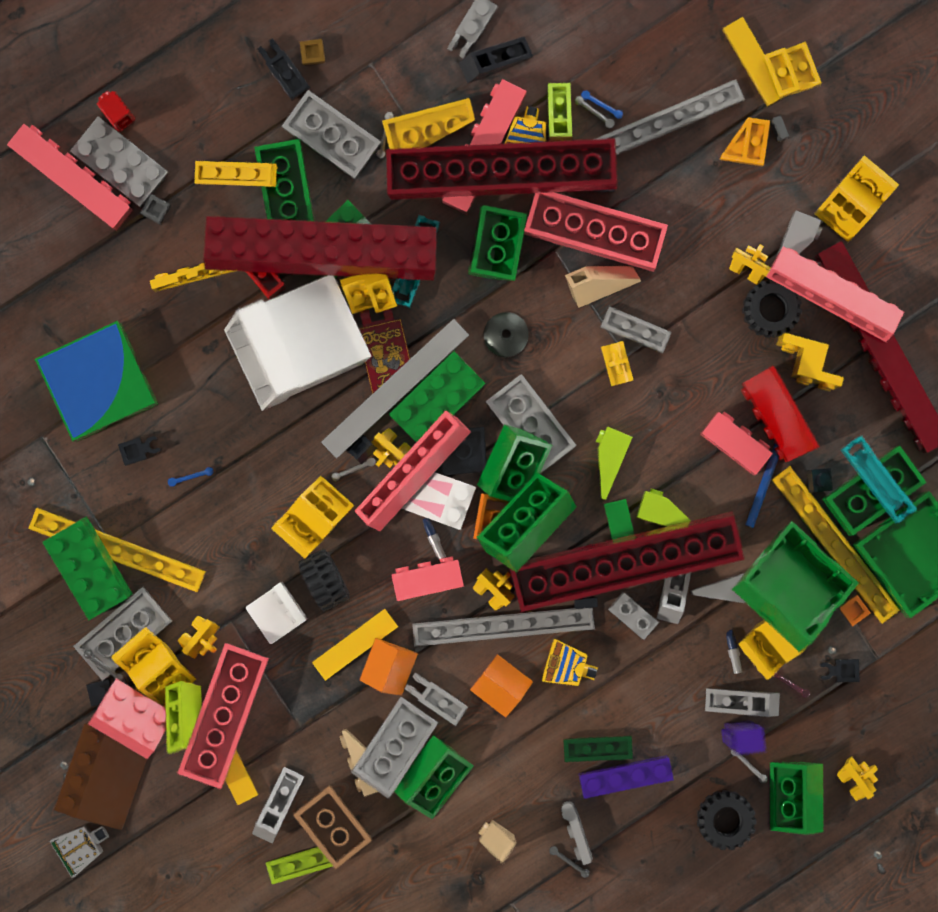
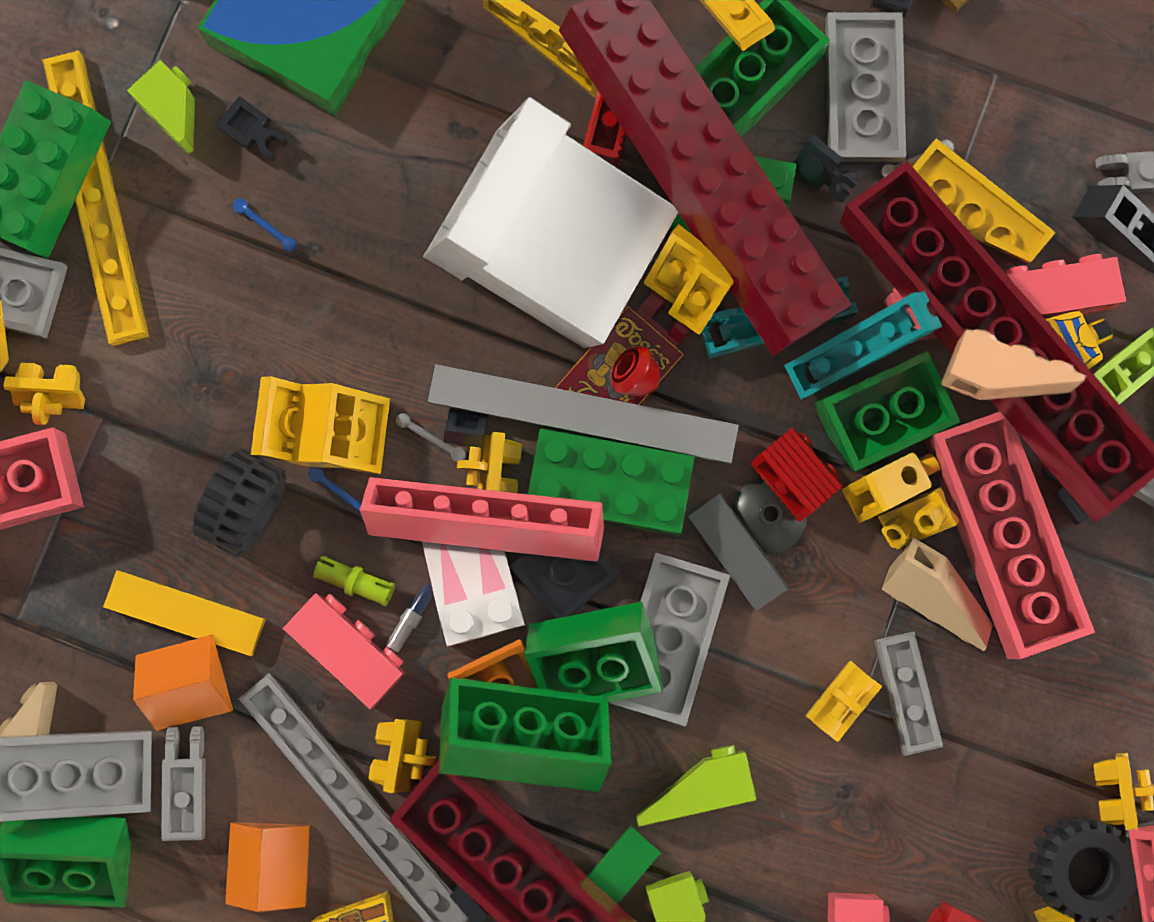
camera: 50 degrees right, 5 degrees down
white bracket [246,582,308,644] -> none
none -> lime slope [127,60,195,155]
none -> blue hinge [308,467,363,519]
none -> lime pin [313,555,395,607]
none -> red cone [610,346,661,397]
none -> dark grey tile [688,493,789,611]
none -> red brick [750,427,843,522]
none -> teal piece [784,291,942,400]
none -> black plate [793,135,861,203]
none -> yellow torso [841,452,940,523]
none -> yellow hips [878,487,960,550]
none -> light nougat slope [941,329,1085,400]

